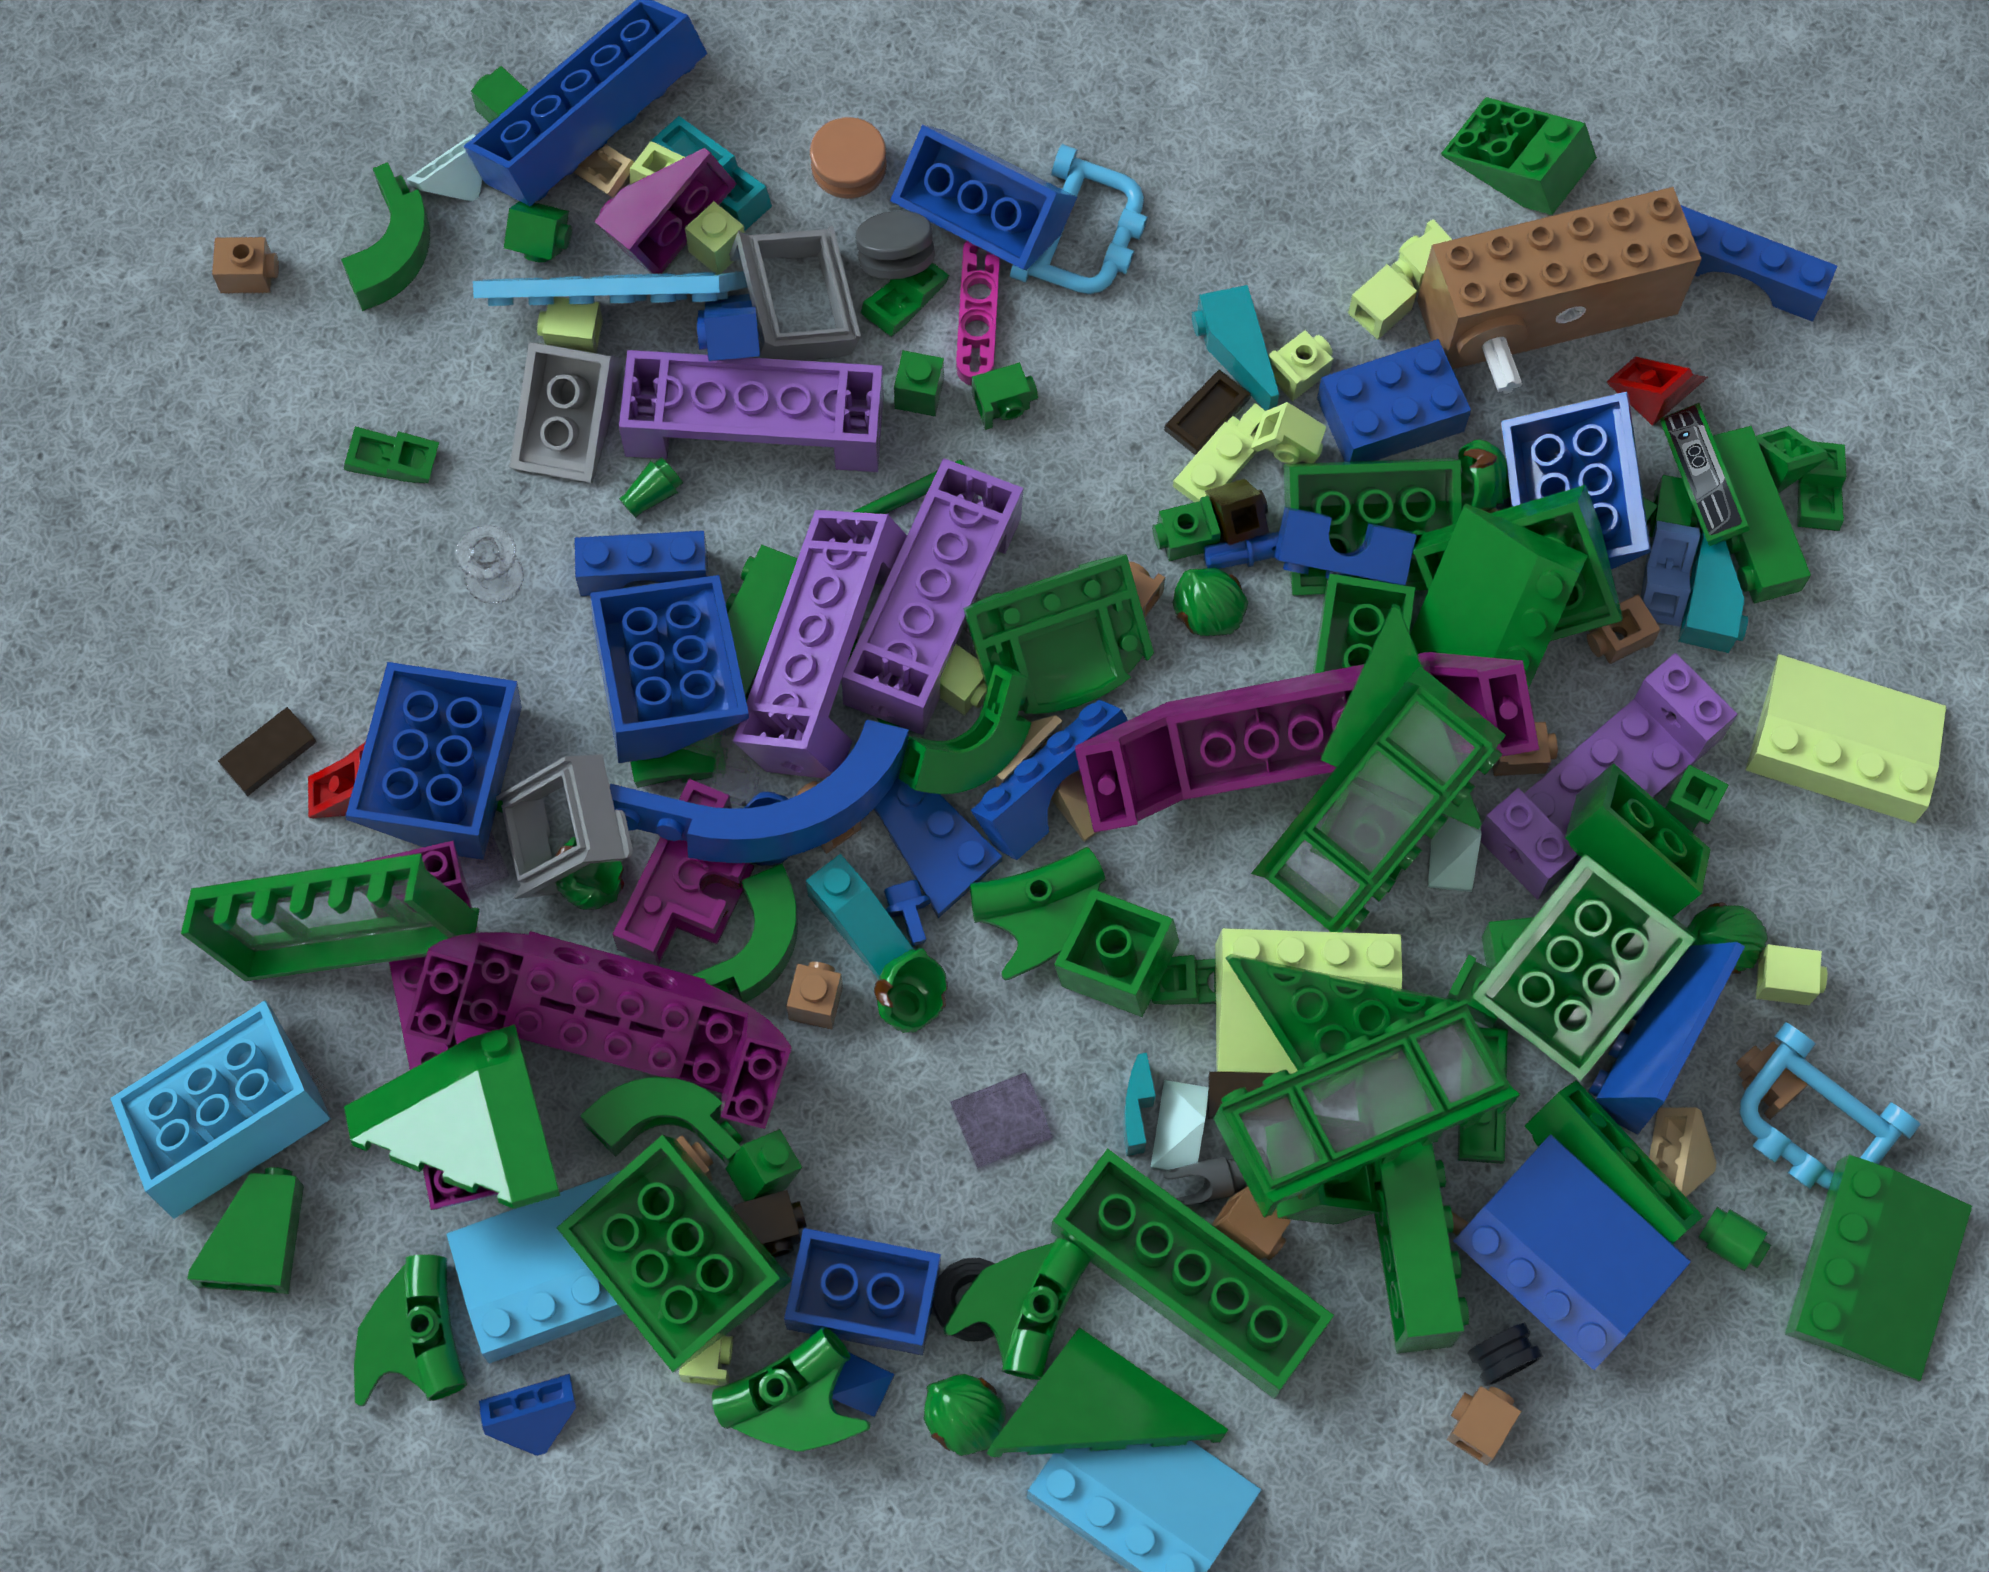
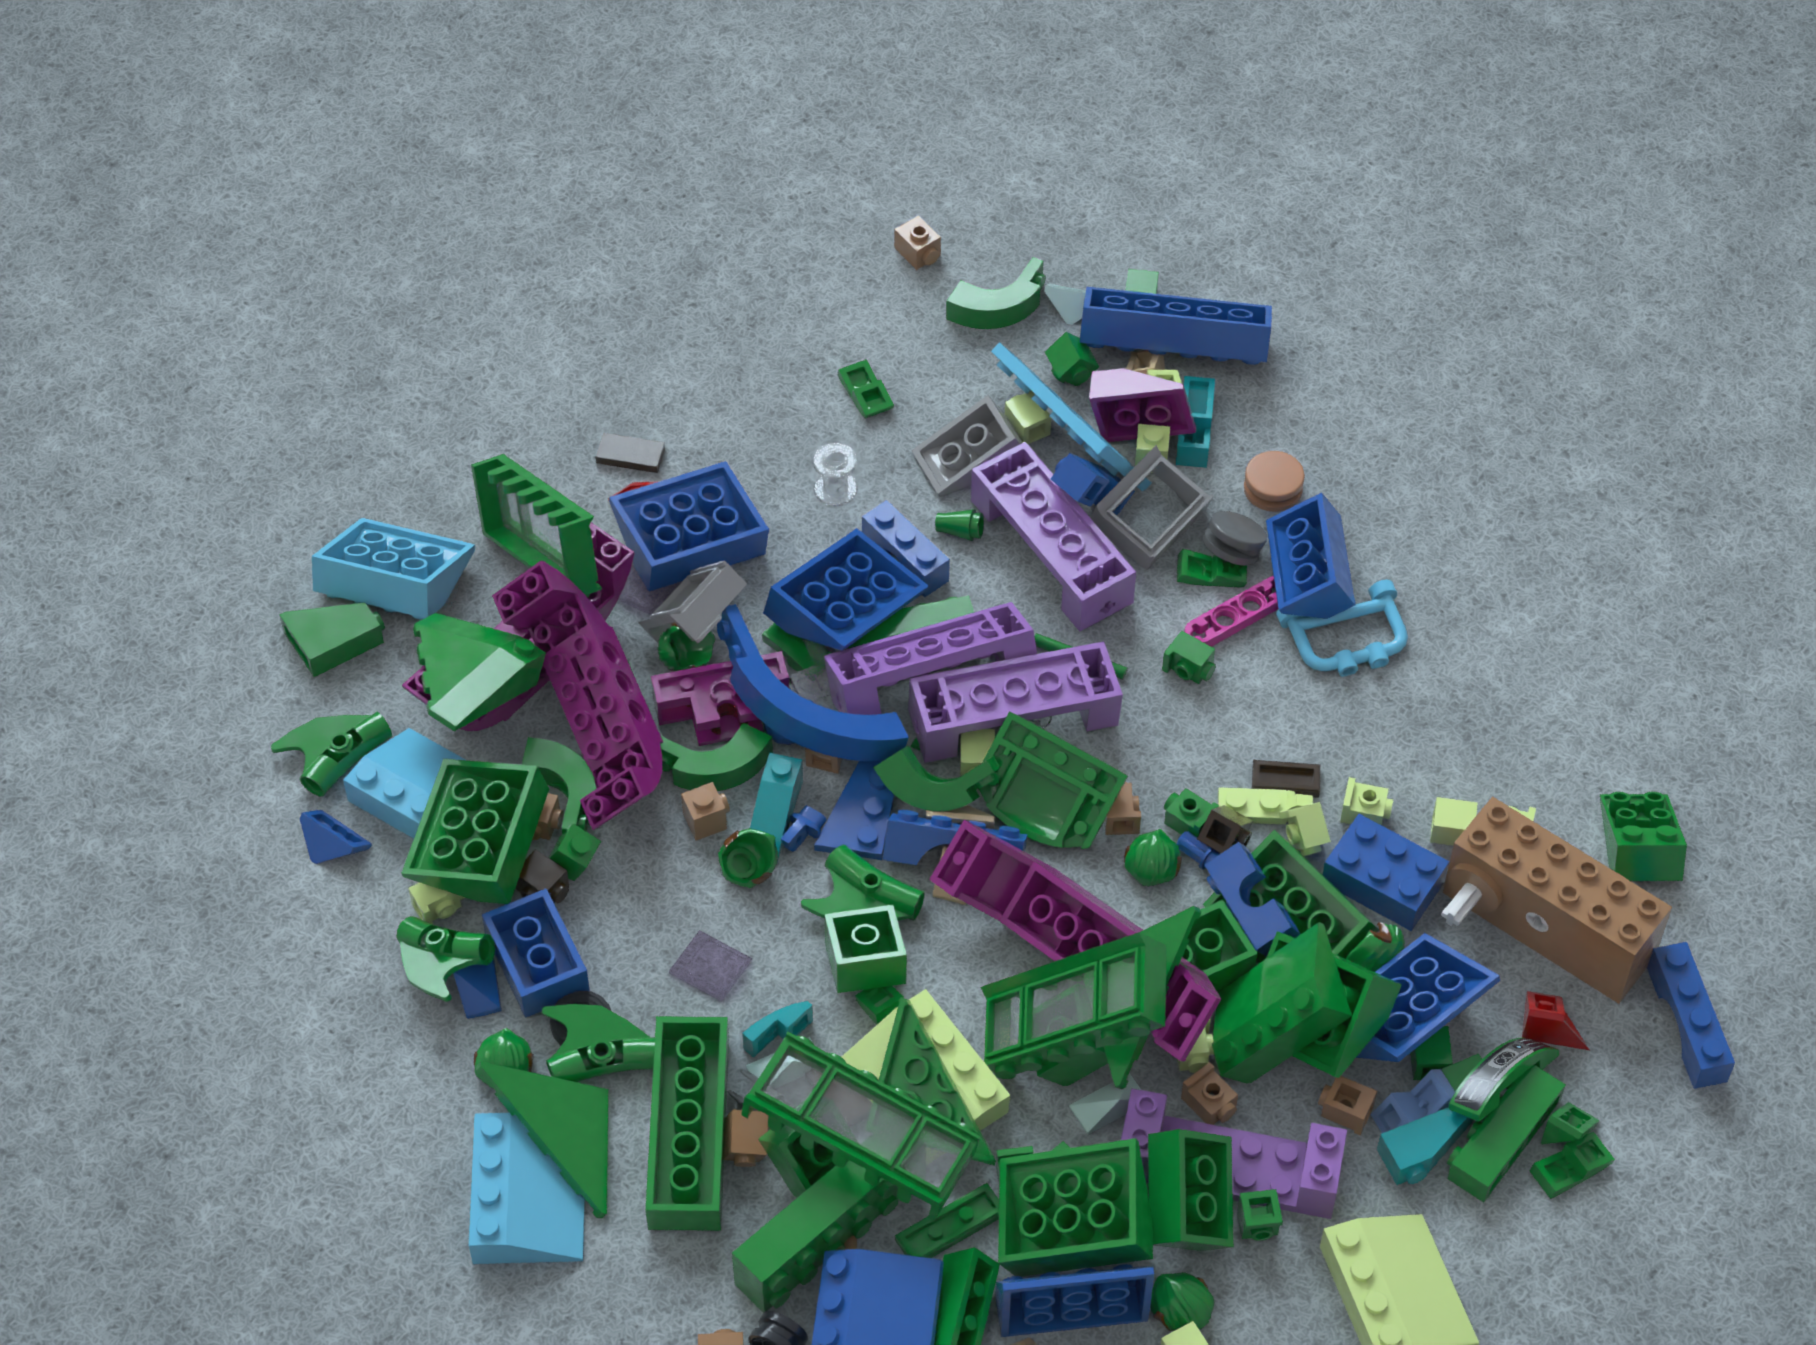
camera: 55 degrees right, 15 degrees down
green brick [894,350,944,417] -> none
teal slope [1192,285,1279,411] -> none

